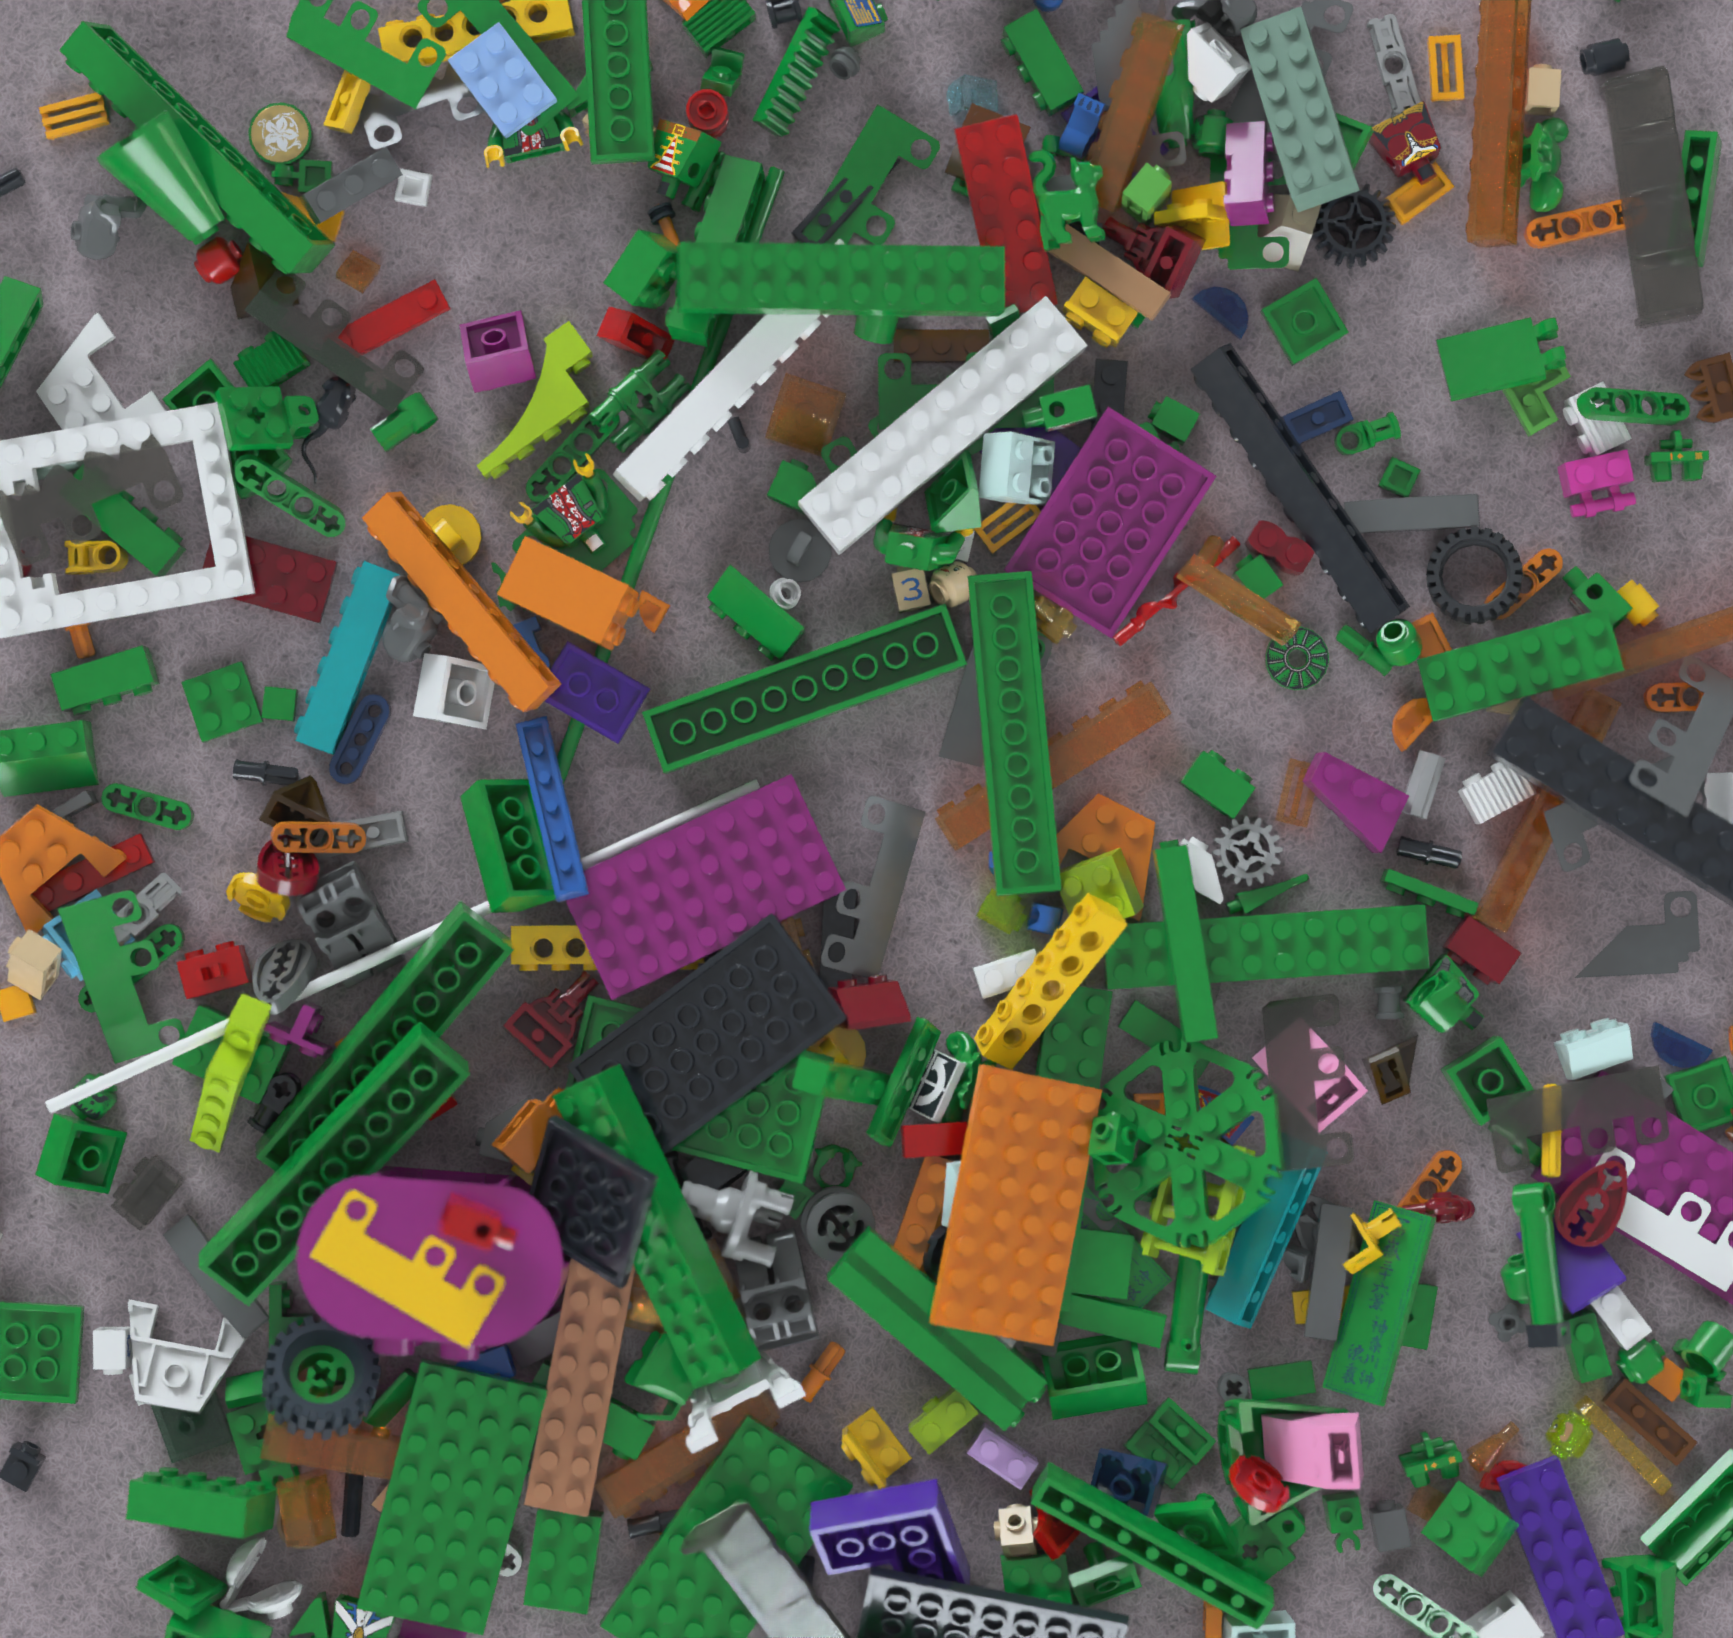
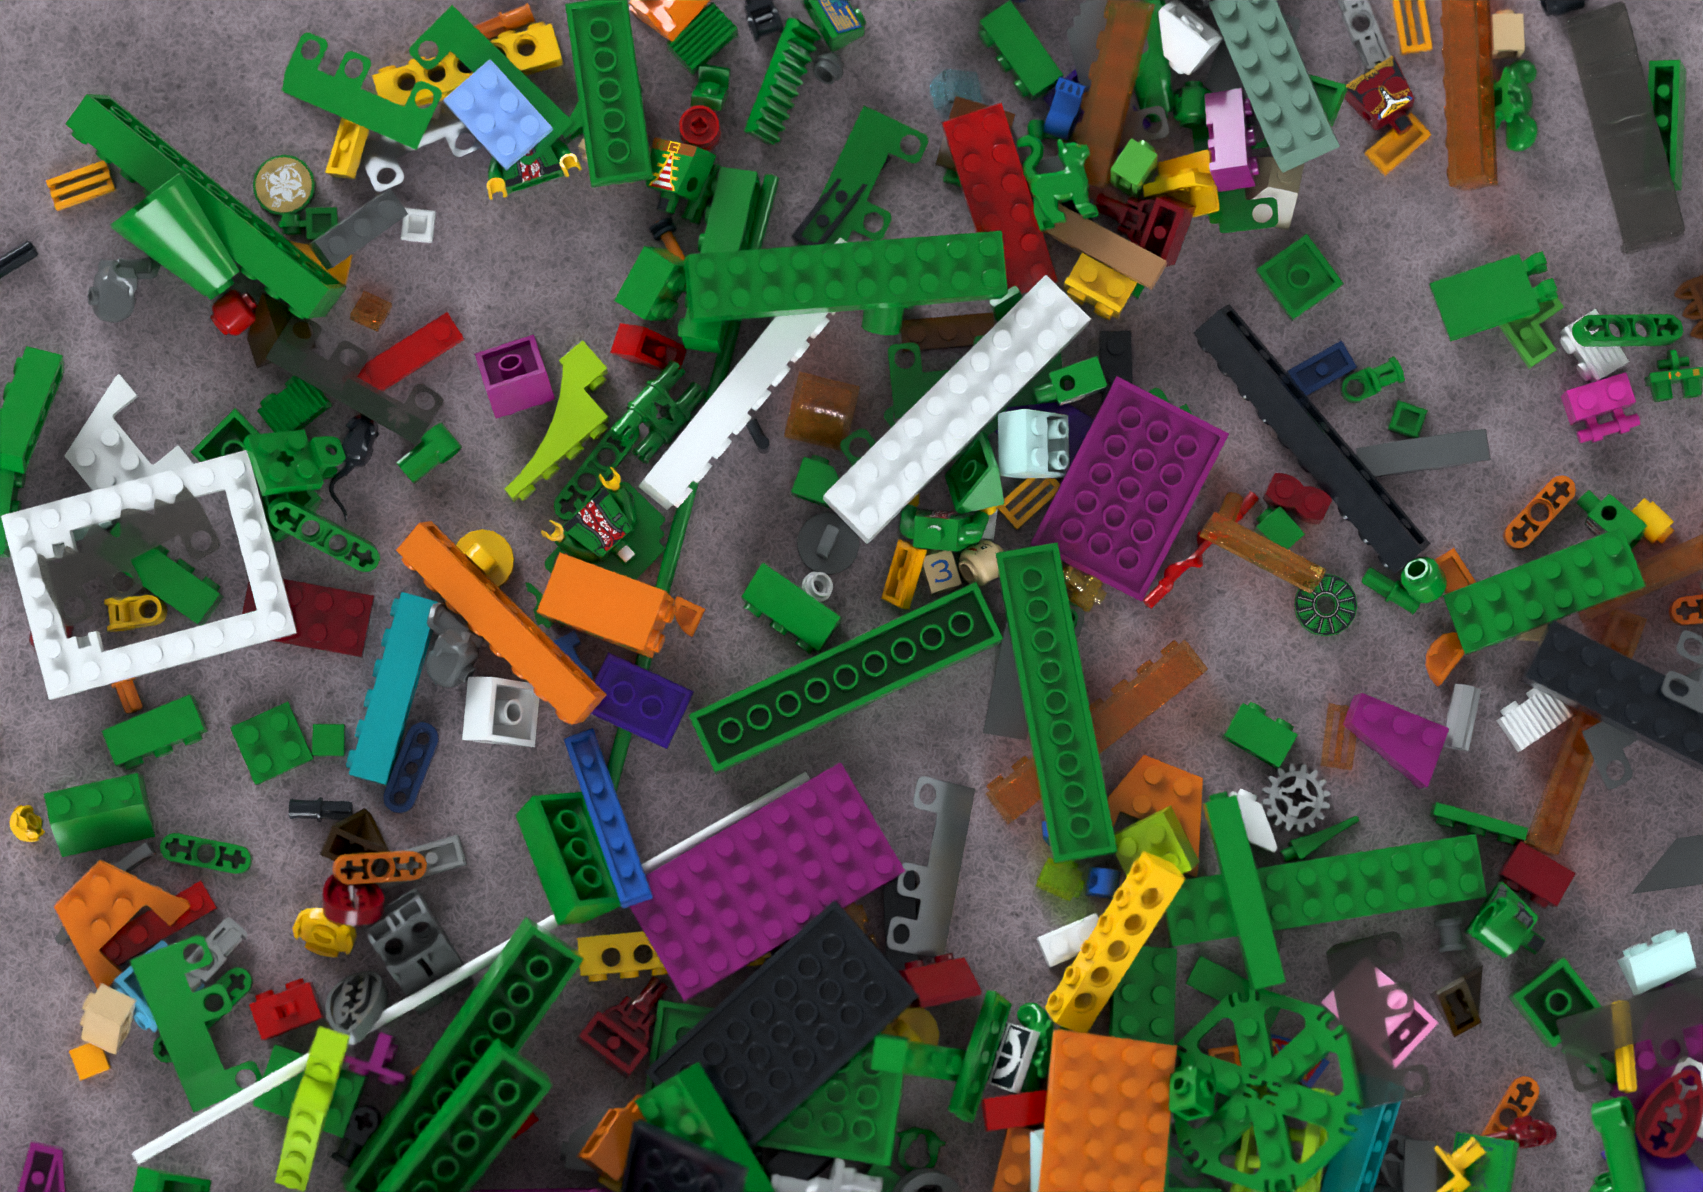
camera: 10 degrees left, 5 degrees down
green head [70,1072,118,1120] -> none
green brick [1147,396,1200,446] -> none
clear blue plate [1192,287,1249,340] -> none
black gear [1311,182,1396,269] -> none
black axle [1396,836,1462,869] -> none
black tyre [1426,527,1523,624] -> none
orange beam [1524,197,1648,248] -> none
none -> light orange tile [881,539,927,609]

